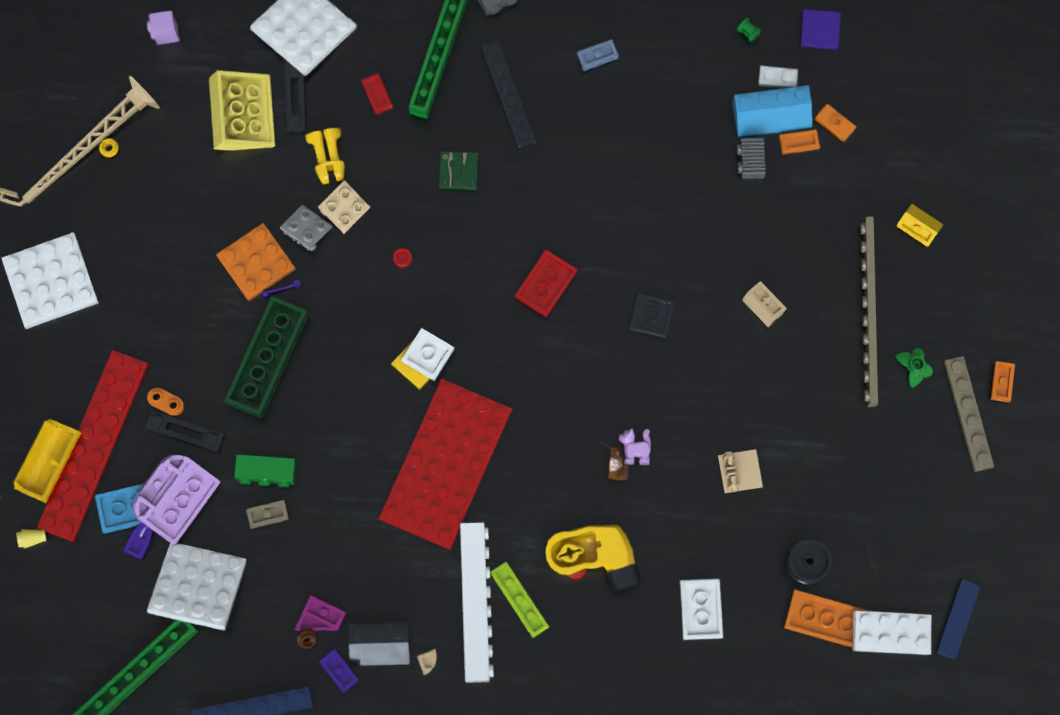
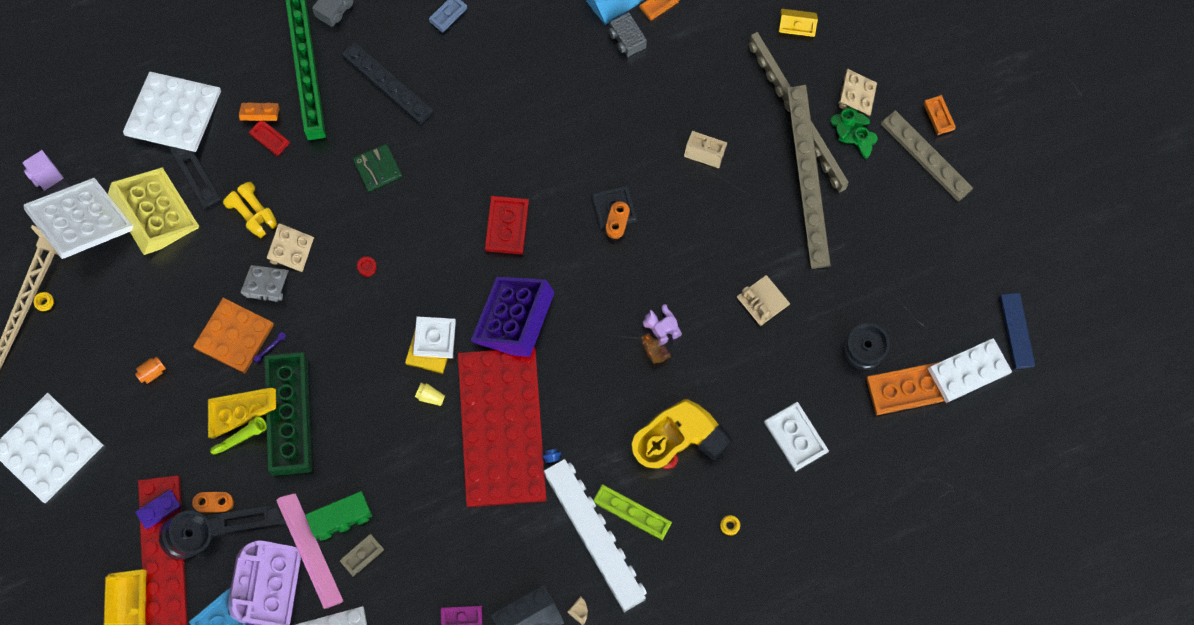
camera: 30 degrees left, 5 degrees down
none -> white plate [24,178,133,259]
none -> orange brick [135,356,166,384]
none -> dark purple plate [136,490,182,530]
none -> black wheel [159,510,212,560]
none -> yellow wing [208,388,276,439]
none -> lime plant [210,417,267,455]
none -> orange plate [239,102,279,121]
none -> bright pink tile [276,494,343,609]
none -> light yellow cone [415,383,445,406]
none -> dark purple slope [471,276,555,357]
none -> blue plate [542,449,562,463]
none -> orange plate [606,202,630,239]
none -> yellow plate [720,515,740,536]
none -> dark tan plate [787,85,831,269]
none -> green animal [831,107,870,139]
none -> tan hinge [838,69,877,116]

